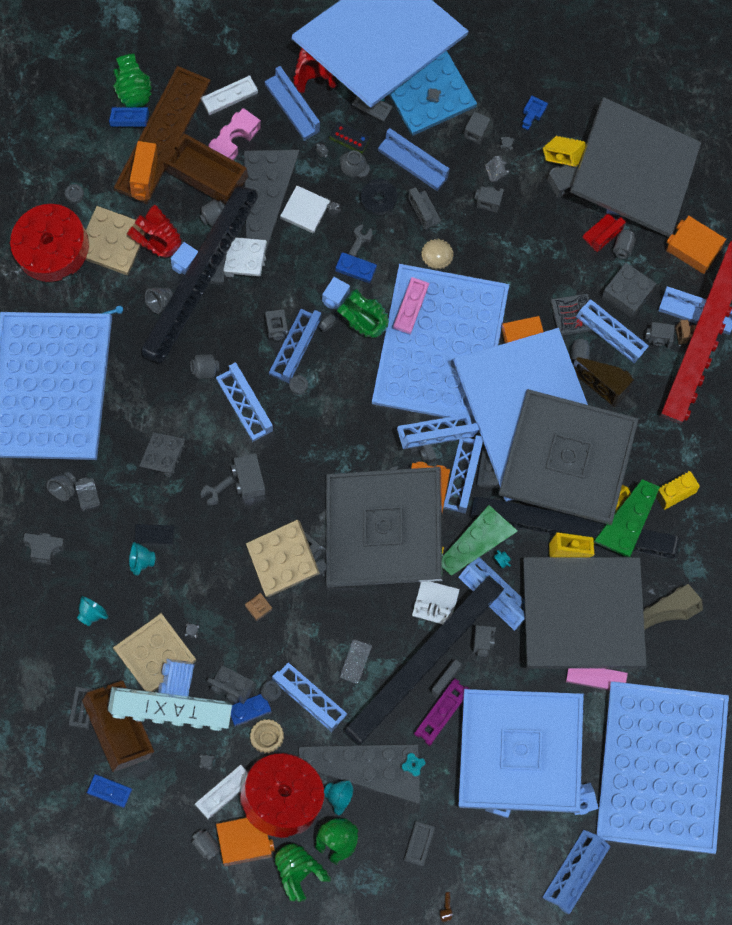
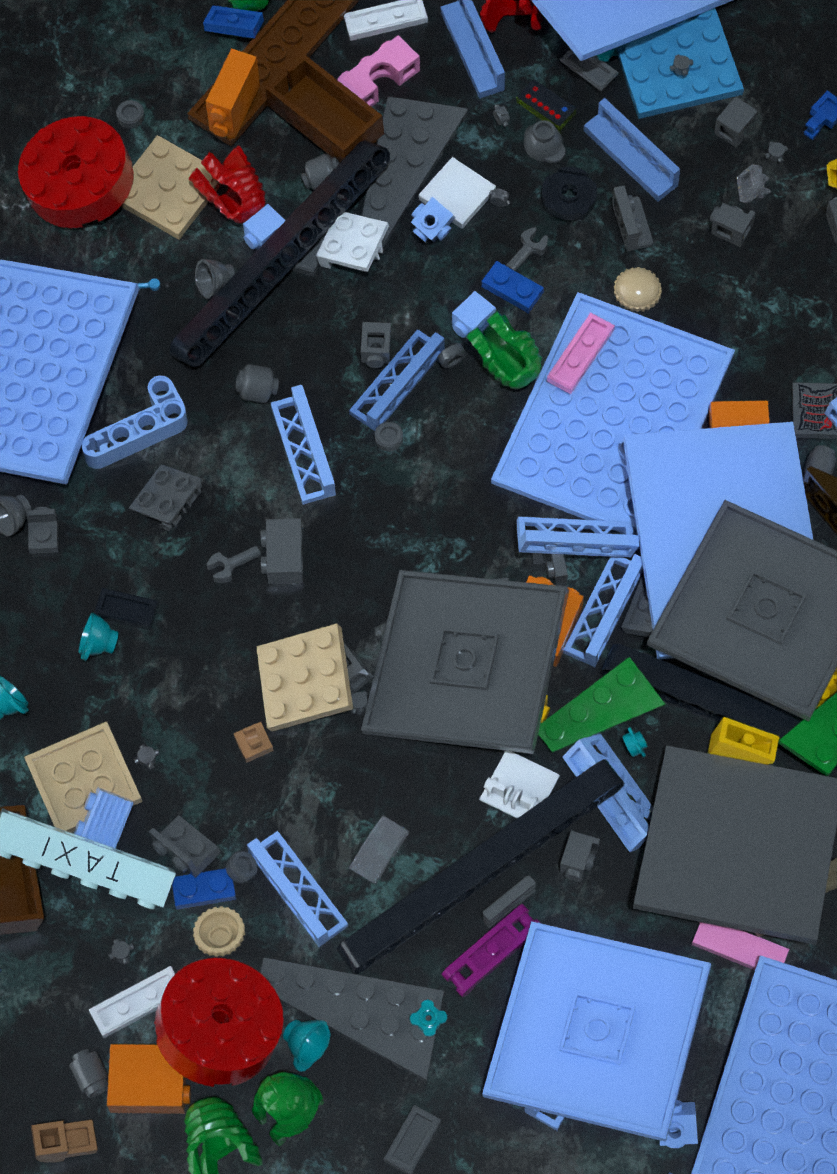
camera: 20 degrees right, 5 degrees down
none -> medium nougat brick [31,1120,97,1162]
none -> light blue beam [82,375,188,469]
none -> light blue brick [411,197,456,242]

